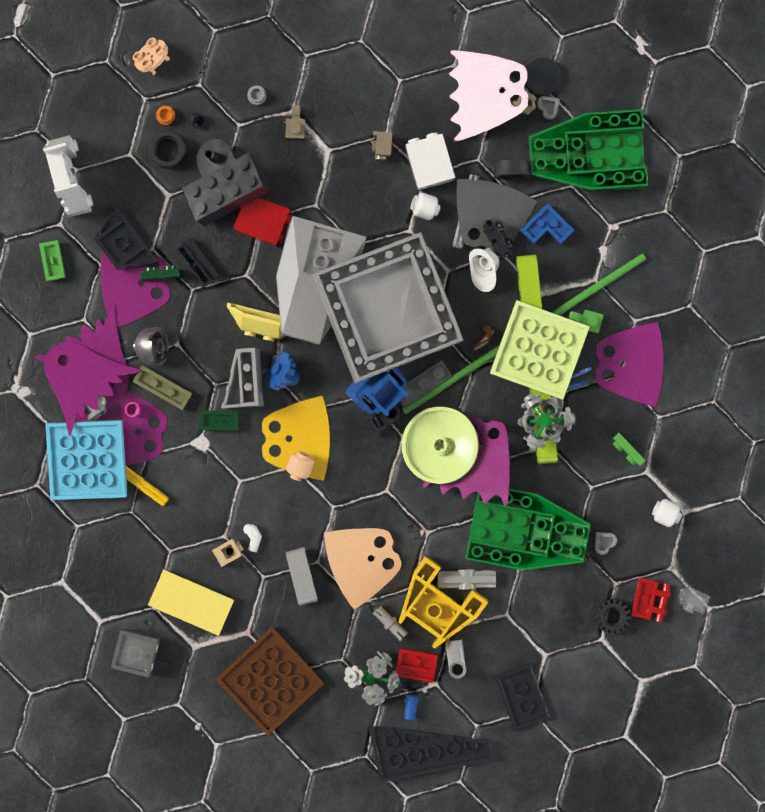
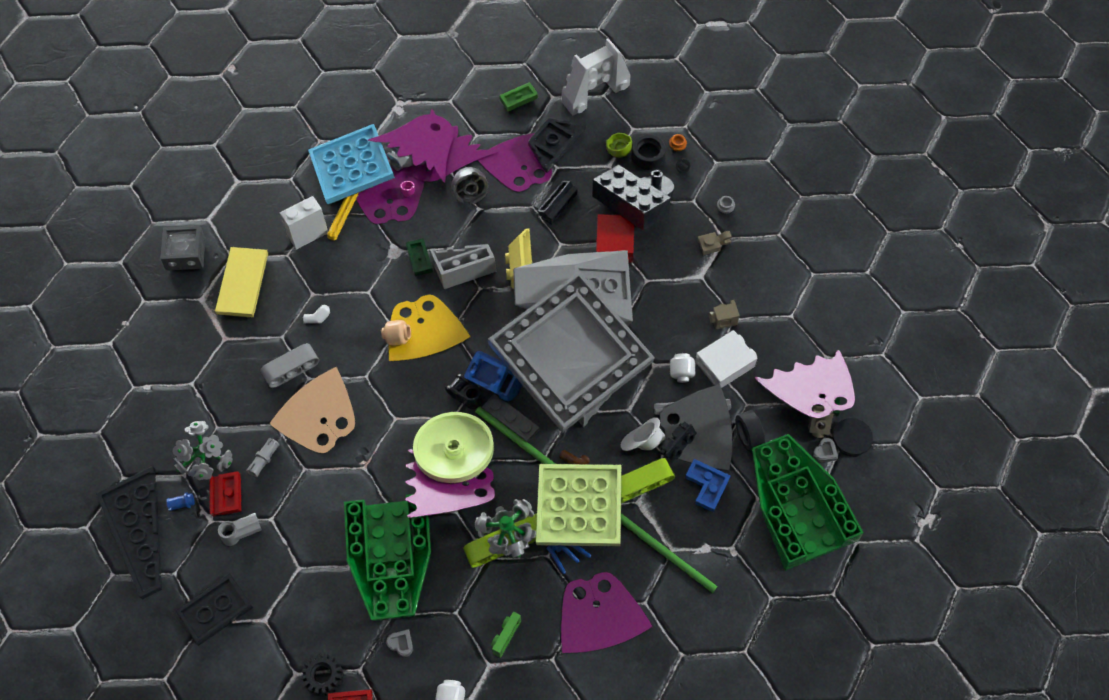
camera: 65 degrees right, 25 degrees down
light nougat plate [133,38,169,75] -> none
olive plate [133,365,192,410] -> none
dark green plate [140,266,181,281] -> none
tan brick [212,538,244,567] -> none
reddish brown plate [215,626,325,736] -> none
blue plant [265,352,300,391] -> none
yellow wedge [398,555,488,648] -> none
light grey piece [438,569,496,589] -> none
bright green plate [568,310,603,334] -> none
none -> white brick [280,196,328,250]
none -> lime hair [606,133,633,158]

